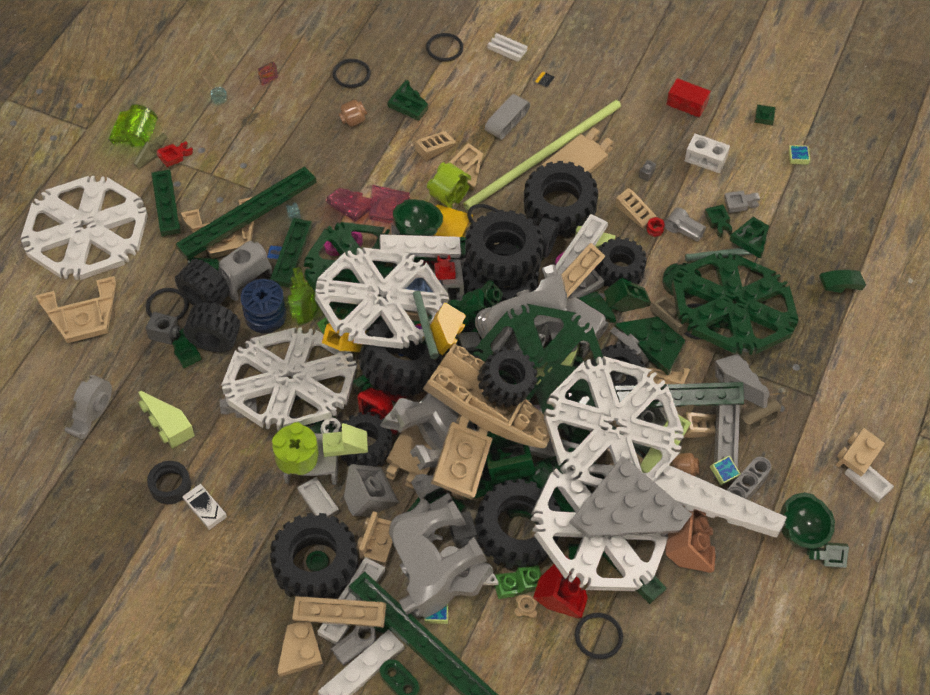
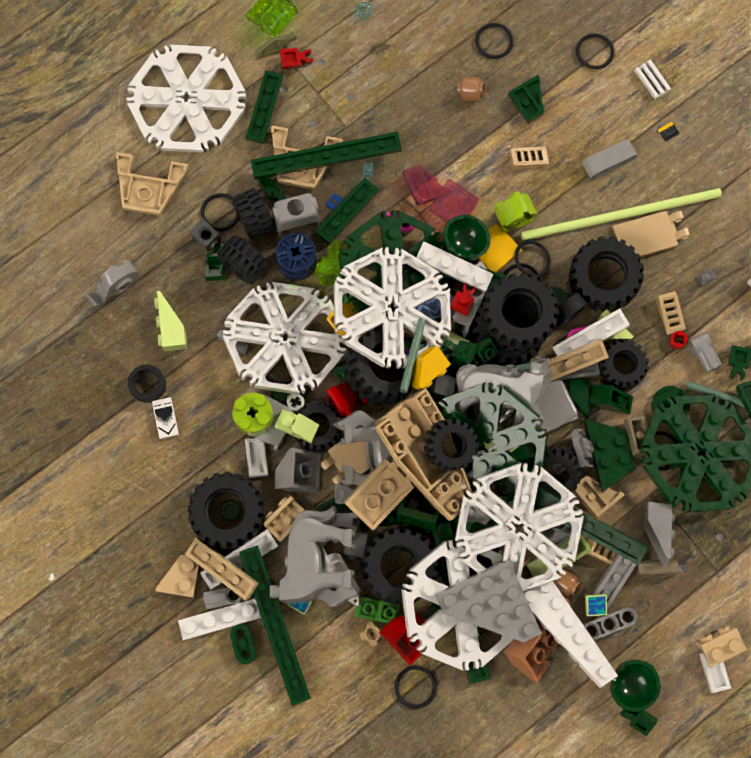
camera: 25 degrees right, 20 degrees up
tile [258,62,278,85] -> none
tan wing [449,143,483,191] -> none

